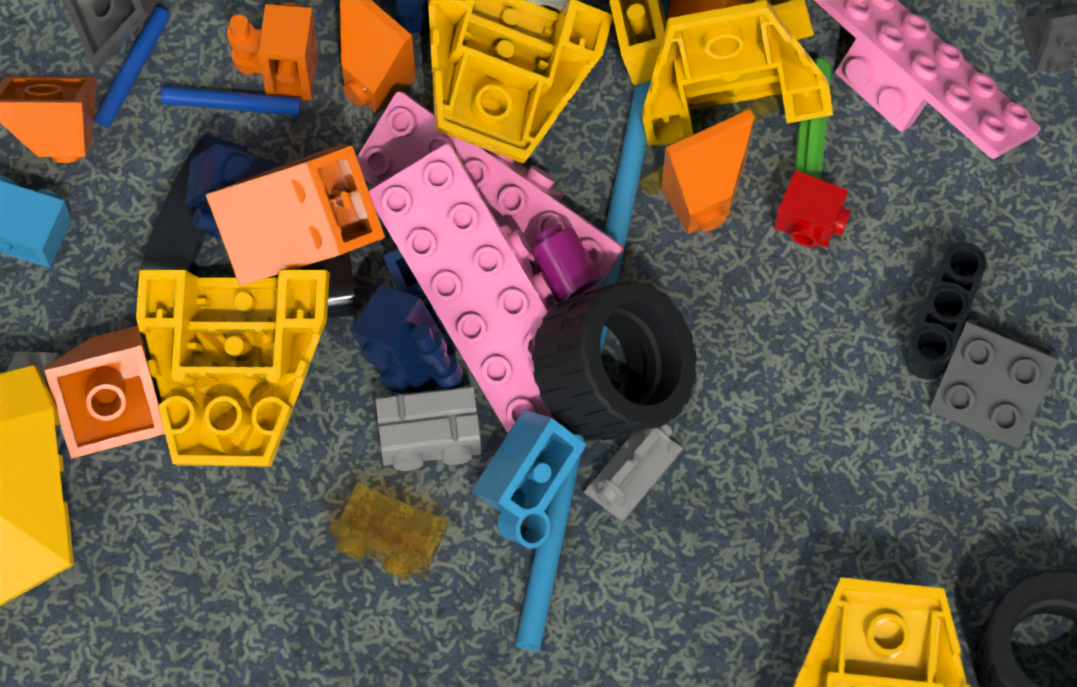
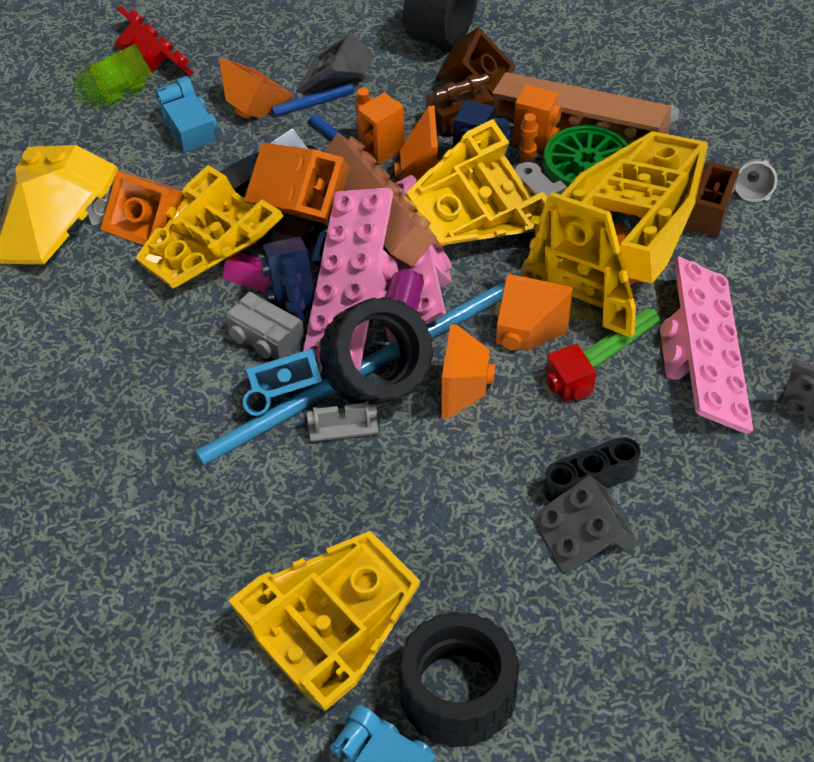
camera: 45 degrees right, 15 degrees down
clear yellow bracket [329,483,449,580] -> none
none -> dark pink slope [222,252,270,293]
none -> nougat brick [323,133,437,267]
none -> orange slope [441,324,496,418]

